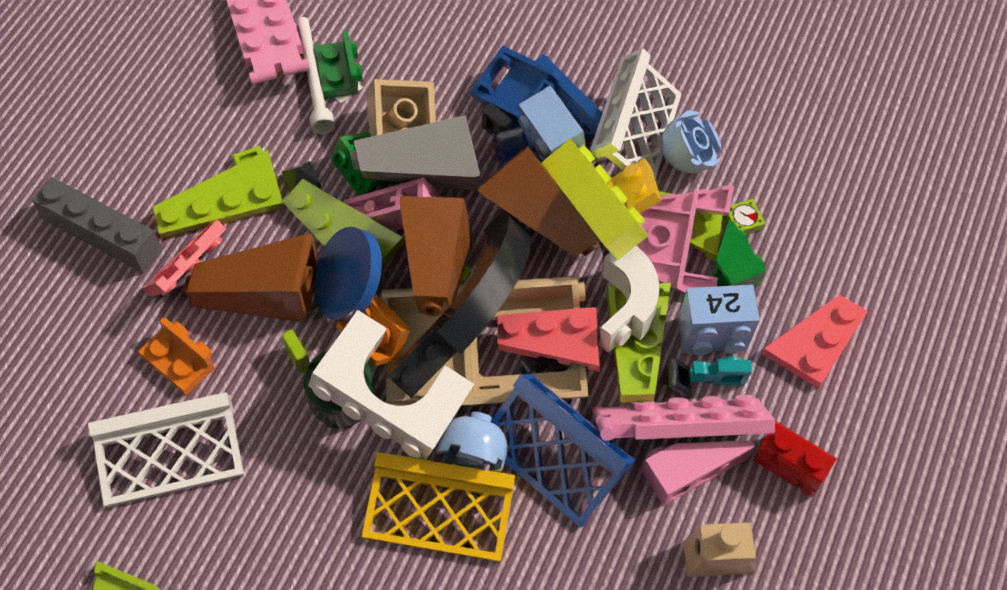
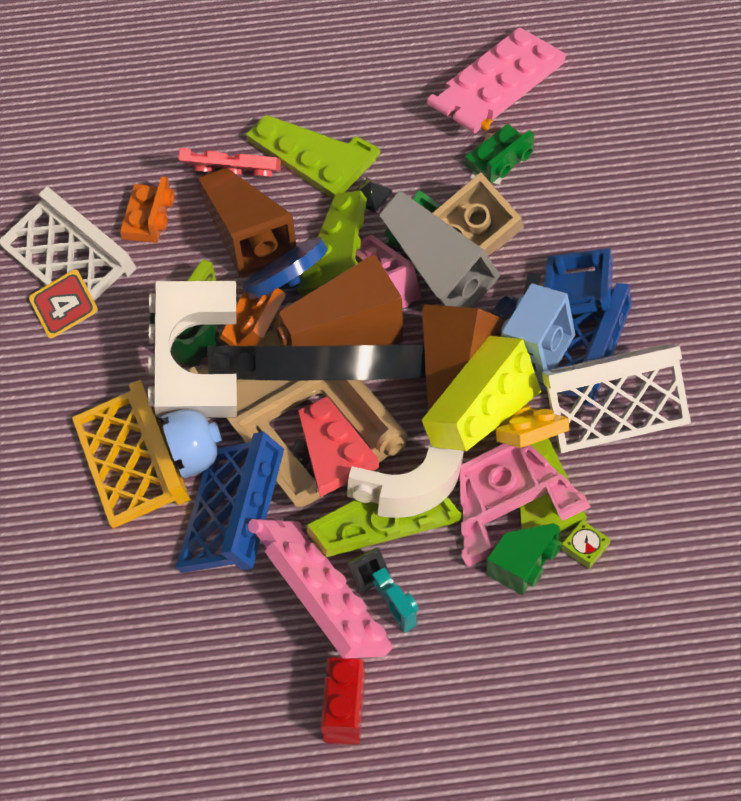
camera: 65 degrees right, 5 degrees down
dark grey brick [31,176,162,273] -> none
white piece [297,17,335,134] -> none
bright pink slope [642,440,755,506] -> none
light blue cylinder [662,110,721,173] -> none
light blue brick [678,285,760,355] -> none
tan torso [683,522,756,577] -> none
coral wing [762,295,868,389] -> none
none -> sticker [29,270,98,338]

